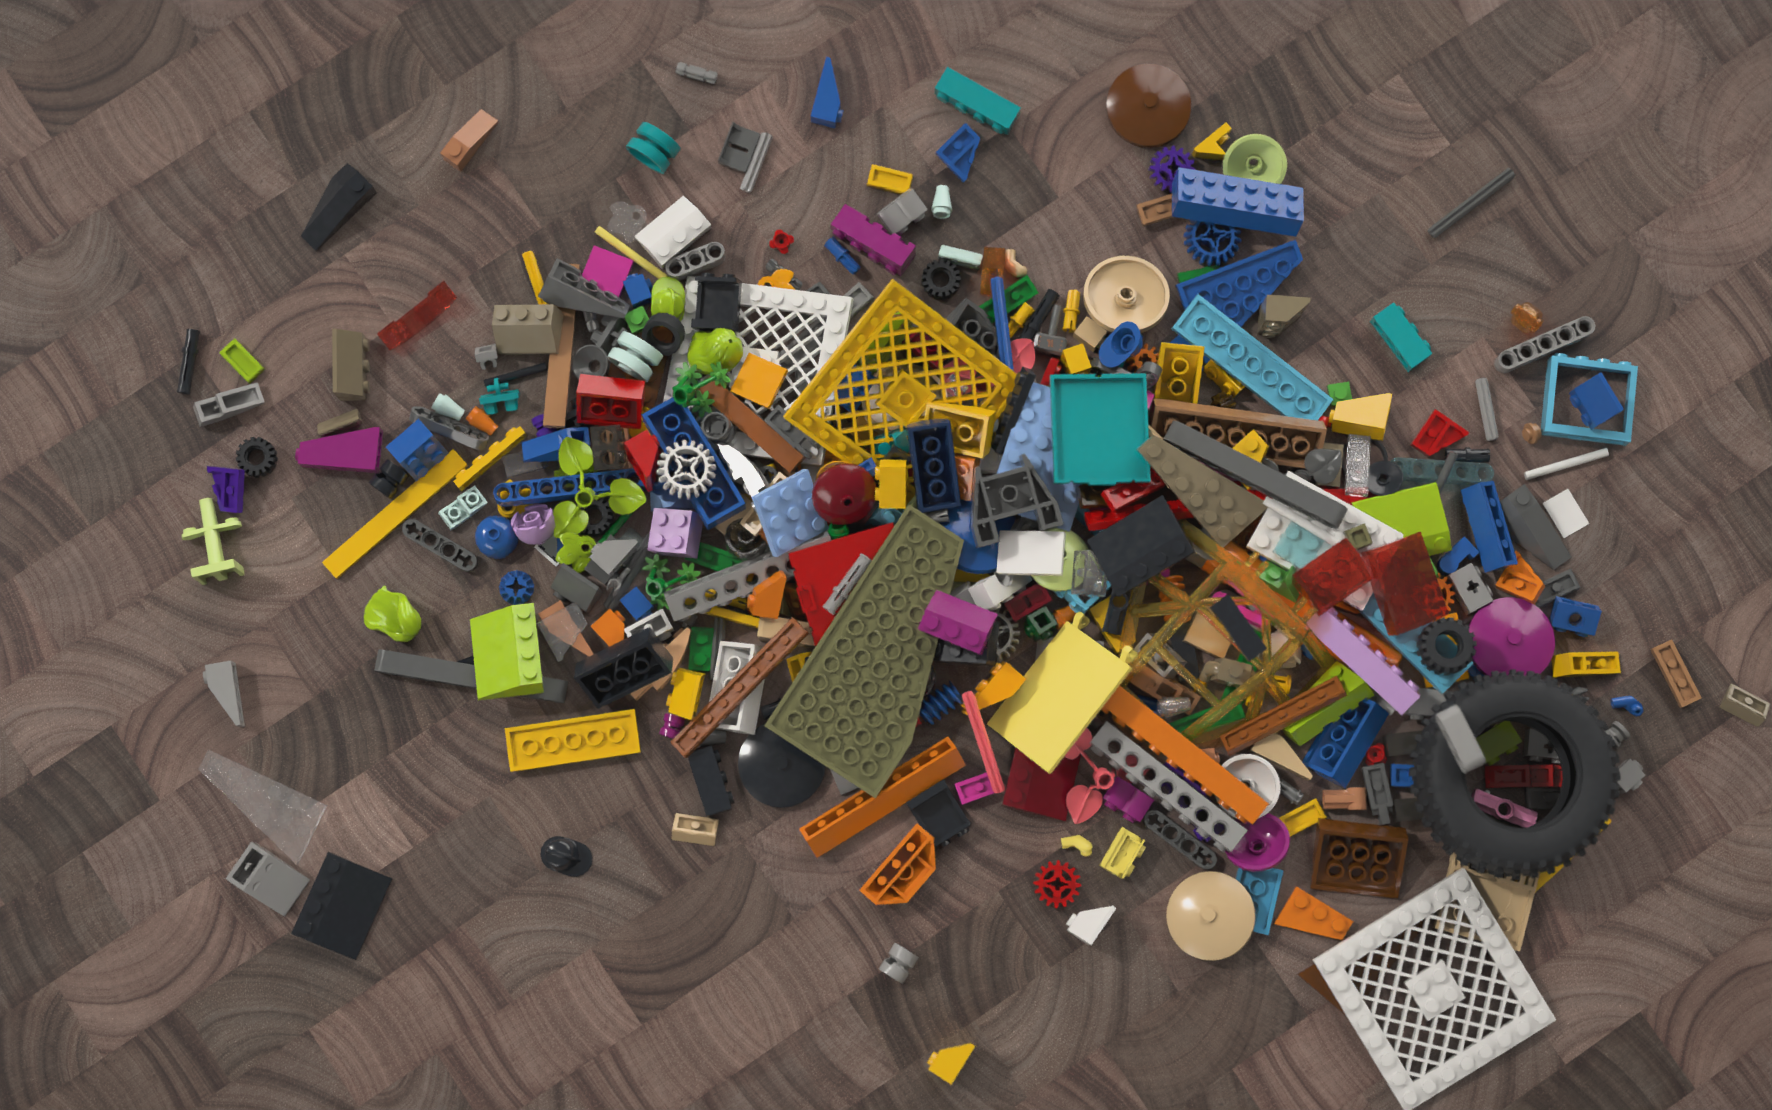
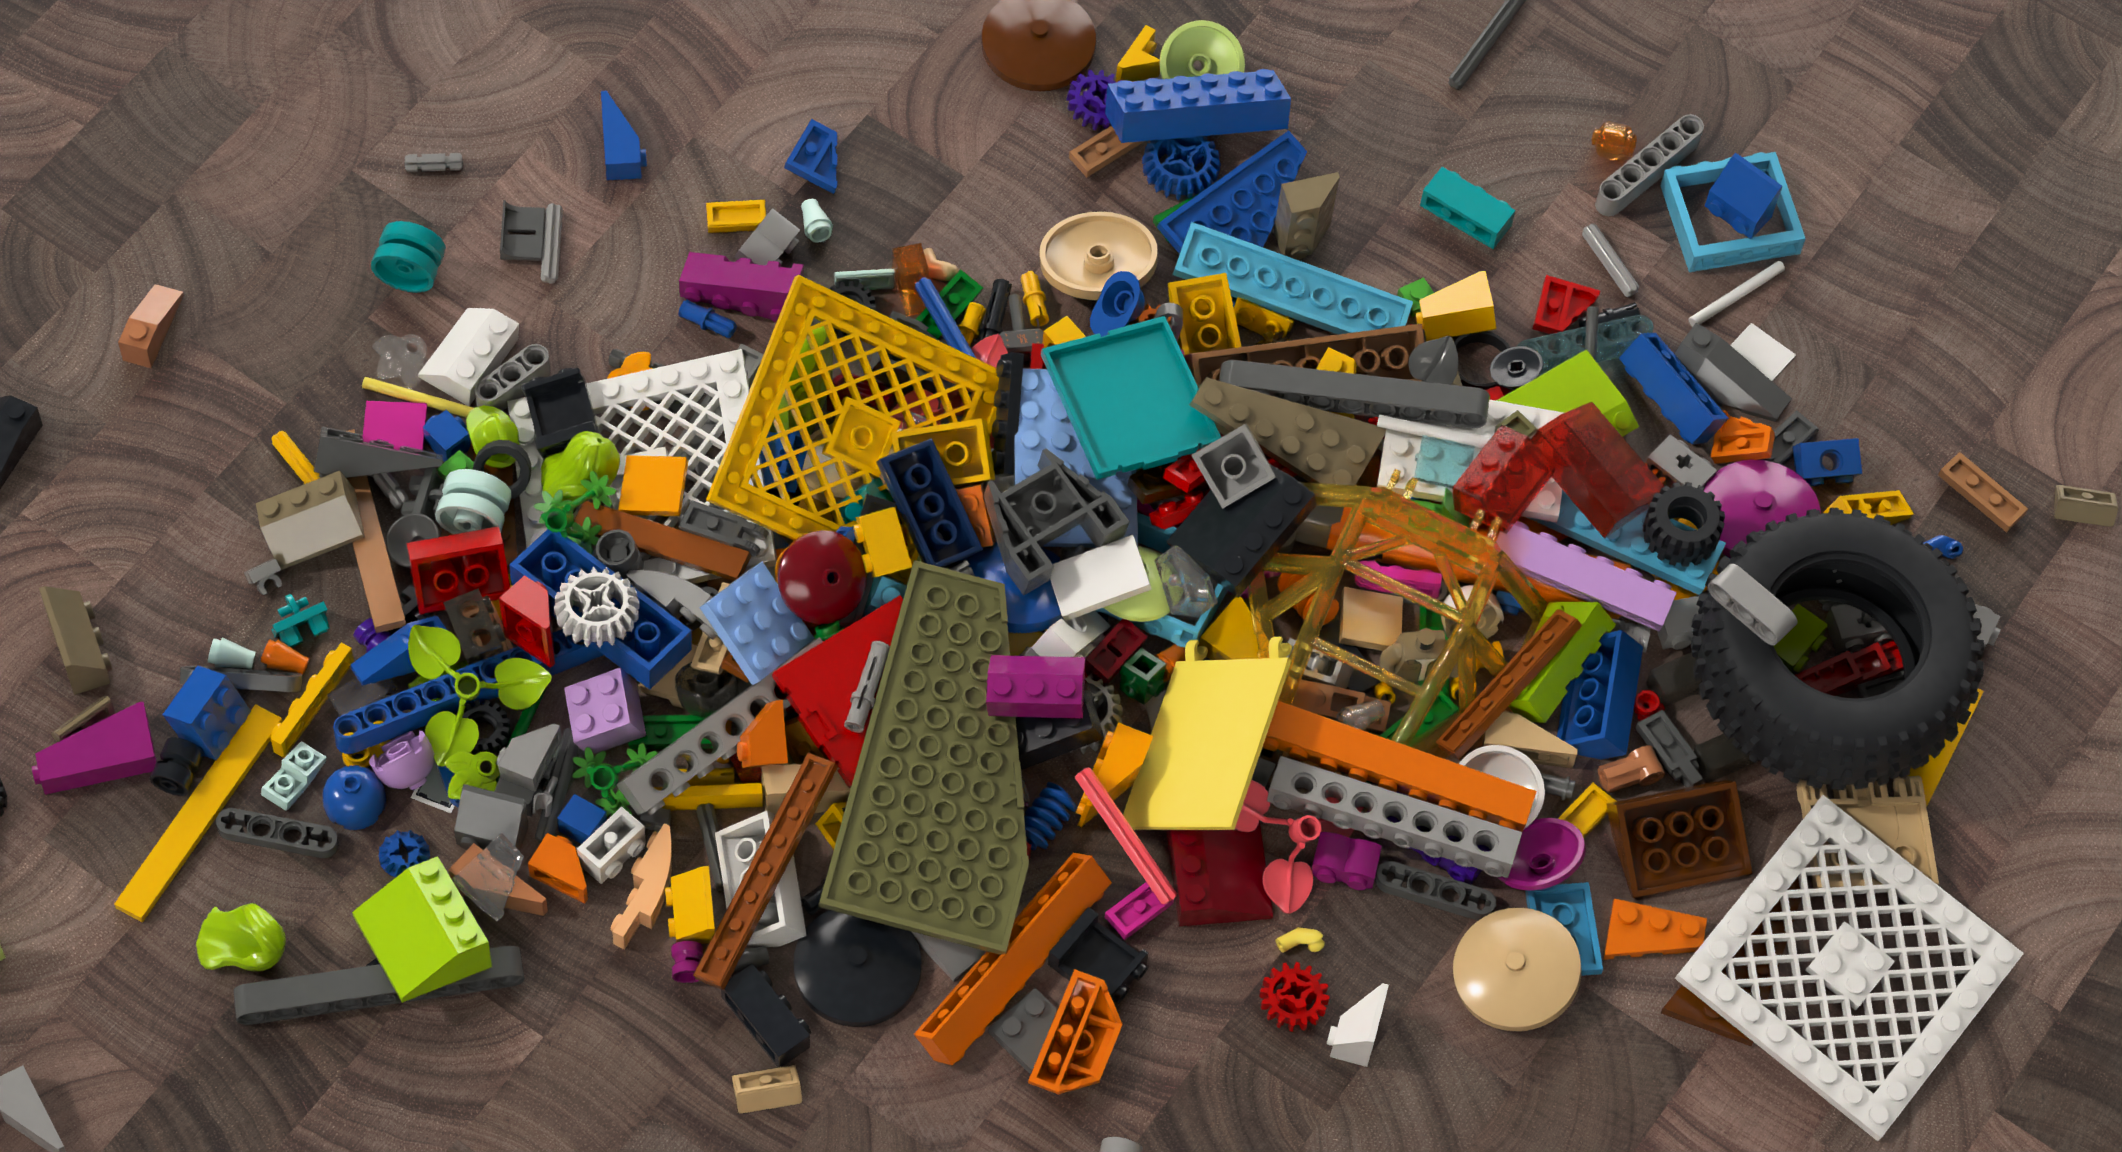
camera: 25 degrees left, 20 degrees down
clear red slope [377,281,457,351] -> none
black bar [483,362,548,388] -> none
yellow plate [505,709,641,772] -> none
black brick [574,627,673,709] -> none
light blue slope [650,489,694,512] -> none
green plate [688,627,714,672] -> none
red plate [769,229,794,254] -> none
teal brick [934,67,1021,135] -> none
tan brick [1073,316,1107,352] -> none
light yellow hinge [1099,827,1146,879] -> none
black piece [1102,589,1132,636] -> none
black tile [1209,594,1267,662] -> none
clear tile [1345,434,1371,497] -> none
blue plate [1390,764,1414,787] -> none
blue leg [1437,536,1479,576] -> none
medium nougat plate [1522,423,1542,444] -> none
none -> dark grey wing [988,988,1057,1074]
none -> light grey slope [1191,423,1276,509]

